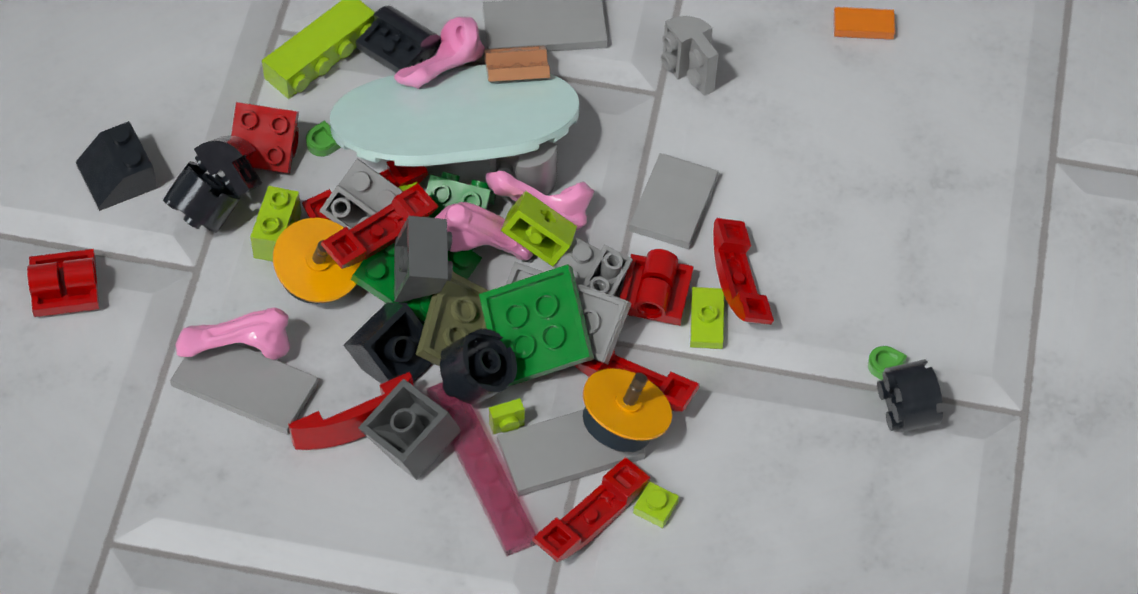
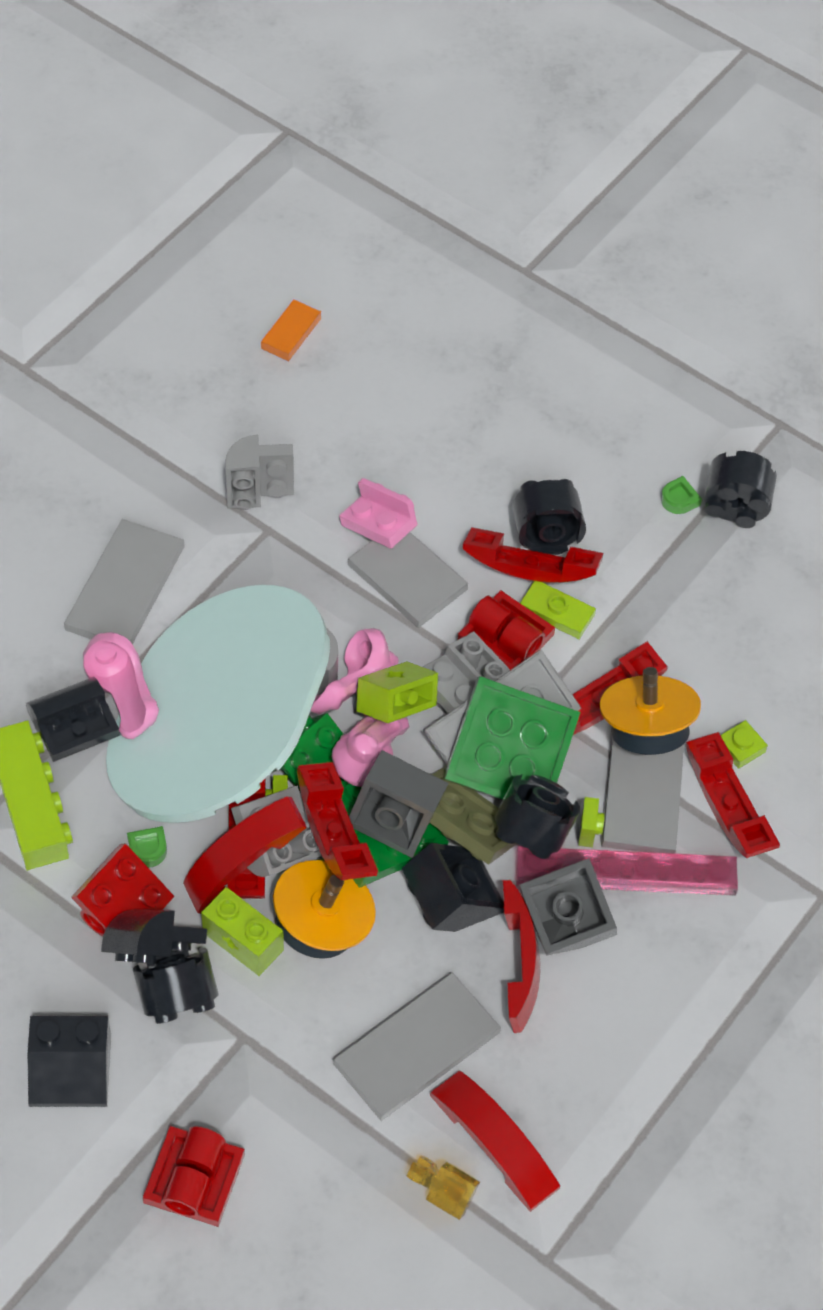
camera: 65 degrees left, 0 degrees up
bright pink hair [175,307,290,360] -> none
nougat slope [484,46,550,82] -> none
none -> red slope [183,796,307,914]
none -> bright pink bracket [339,478,418,549]
none -> clear yellow plate [406,1155,480,1220]
none -> red slope [430,1070,561,1212]
none -> black brick [513,479,586,555]

